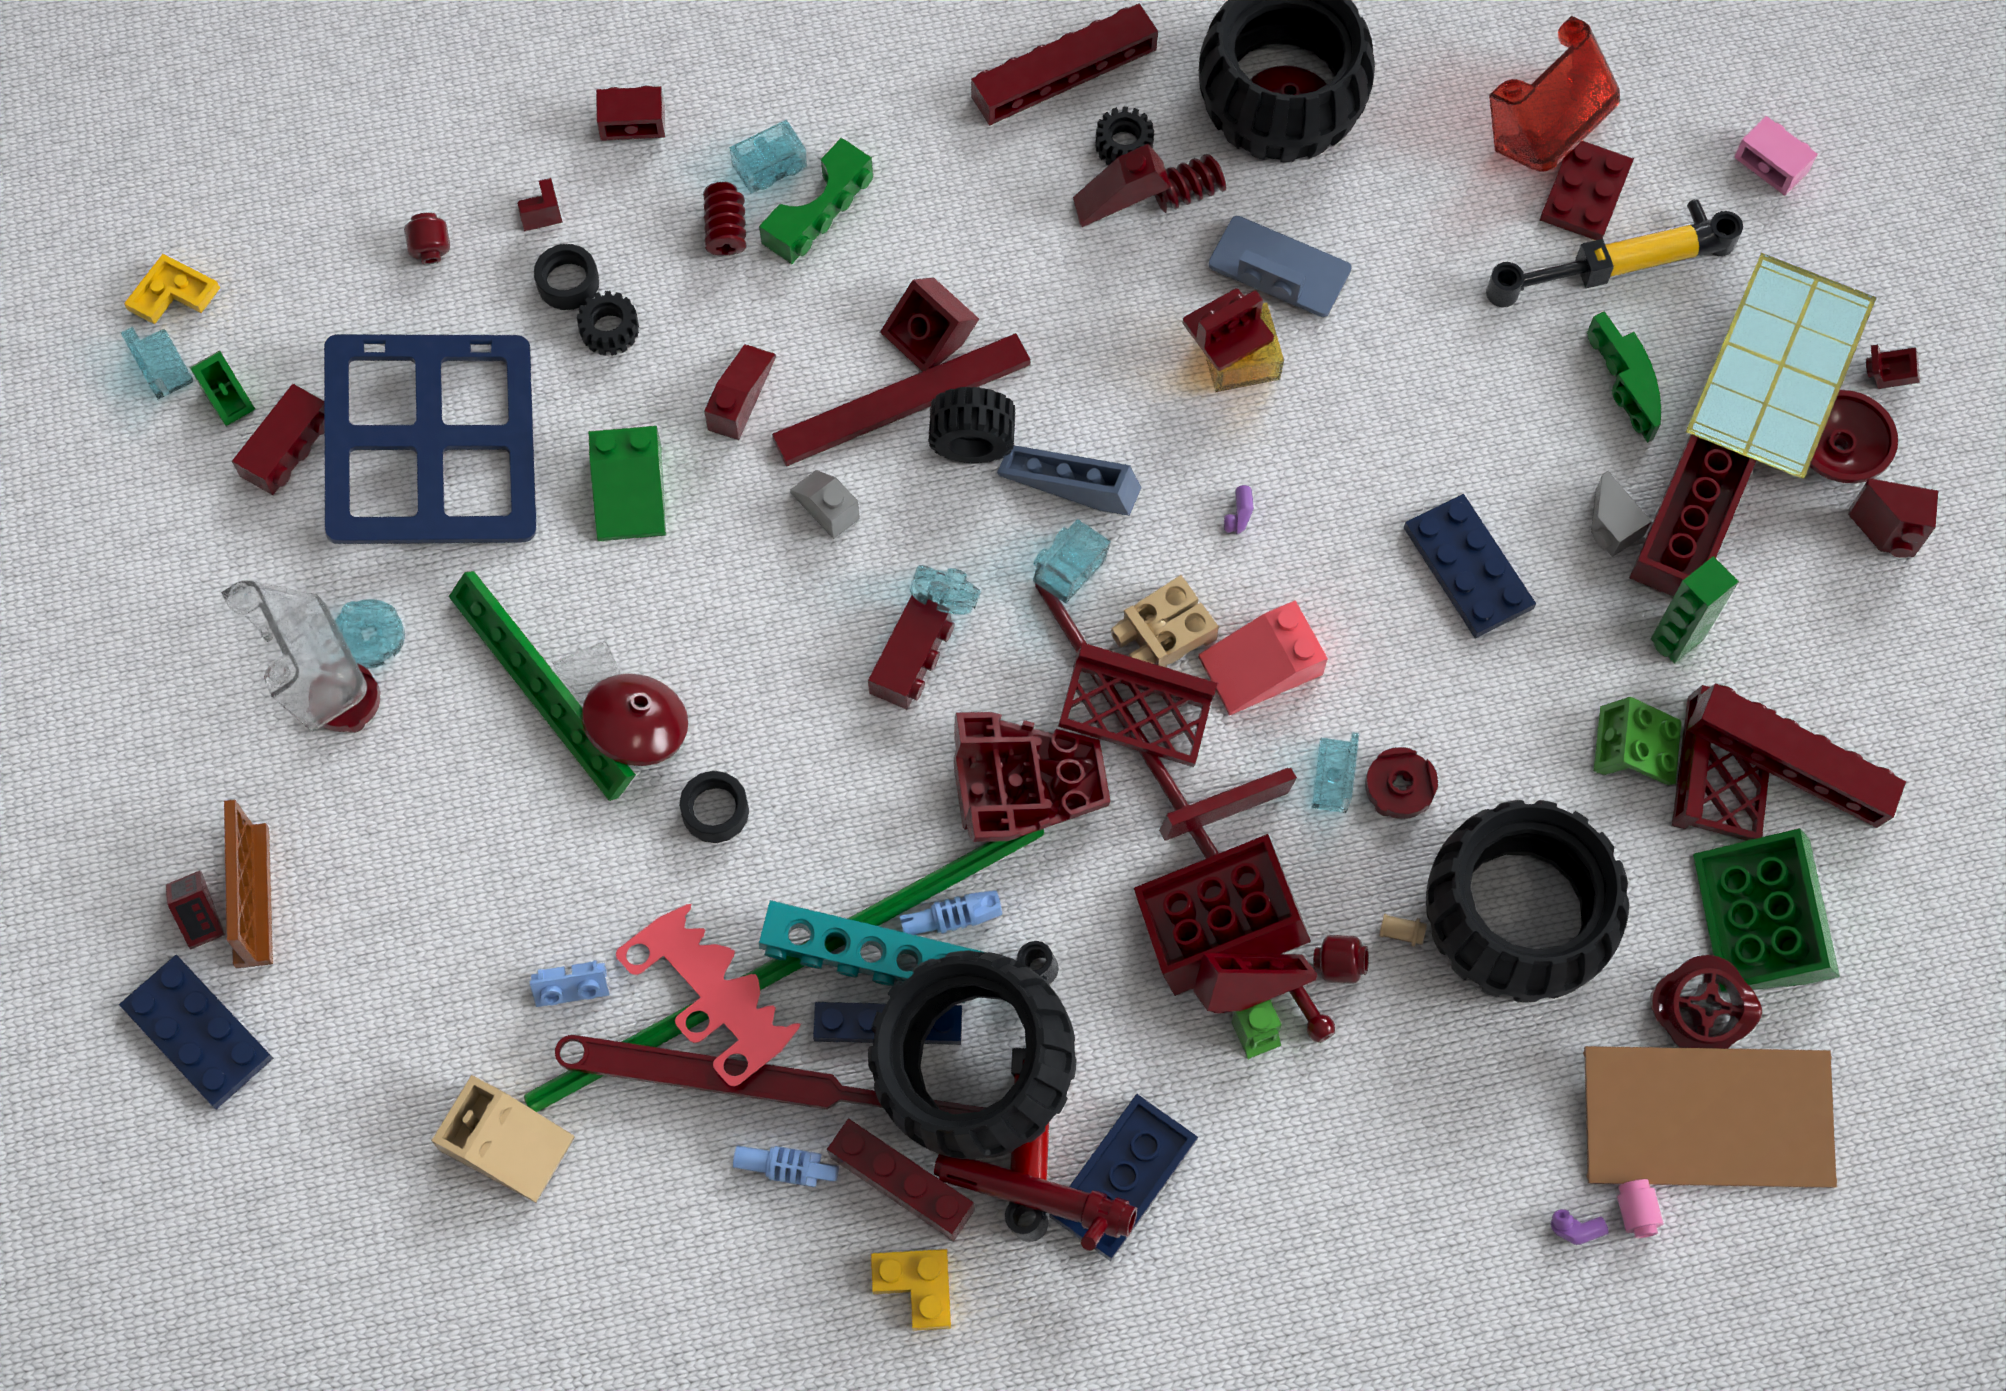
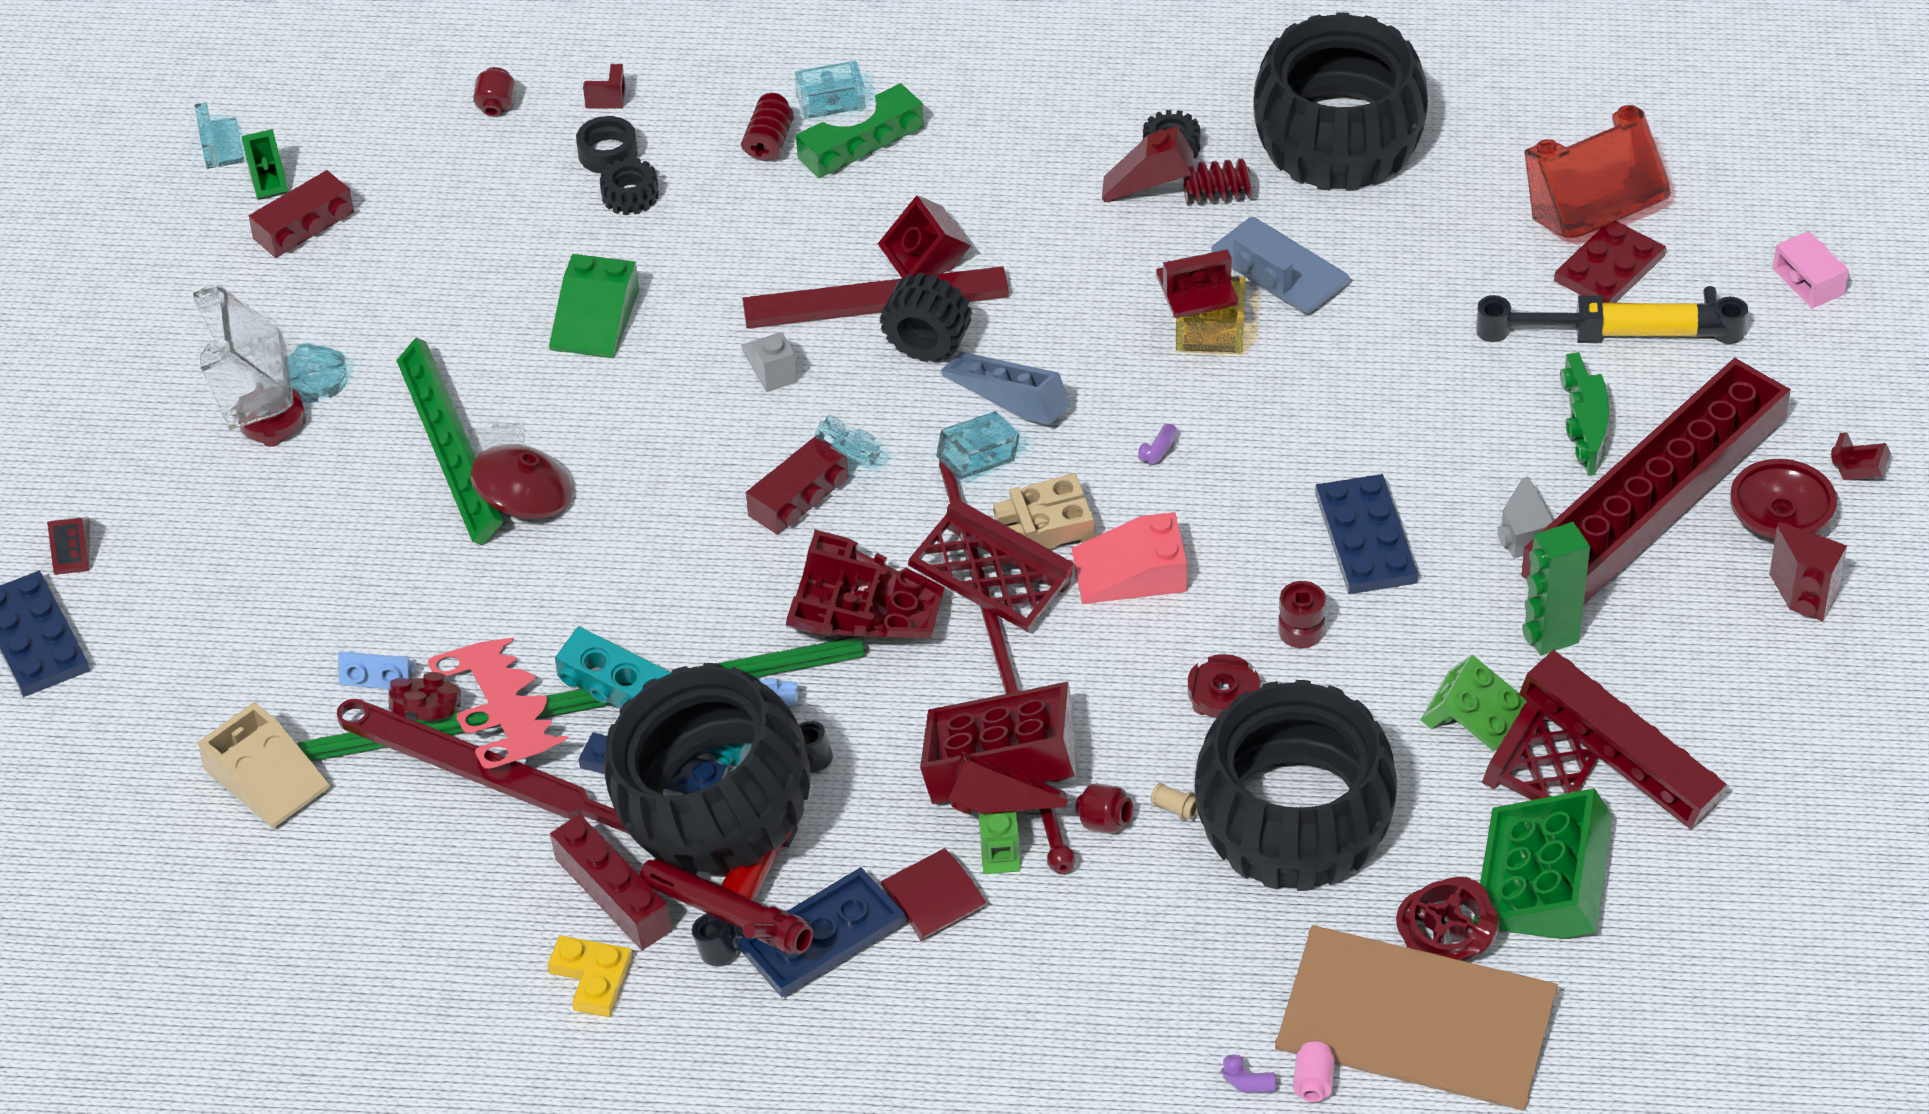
camera: 20 degrees right, 20 degrees down
yellow plate [124,254,220,324] -> none
dark orange fence [224,800,273,969] -> none
dark blue window [324,334,536,544] -> none
dark red brick [596,85,665,141] -> none
black tyre [679,771,749,843] -> none
dark red slope [704,344,776,440] -> none
light blue hinge [733,1146,839,1187] -> none
dark red brick [971,3,1158,126] -> none
dark red tile [1159,768,1297,841] -> none
clear light blue panel [1311,732,1359,813] -> none
clear light blue piece [1686,253,1877,479] -> none
none -> dark red plate [388,672,461,720]
none -> dark red slope [880,848,987,941]
none -> dark red wheel [1278,581,1326,649]

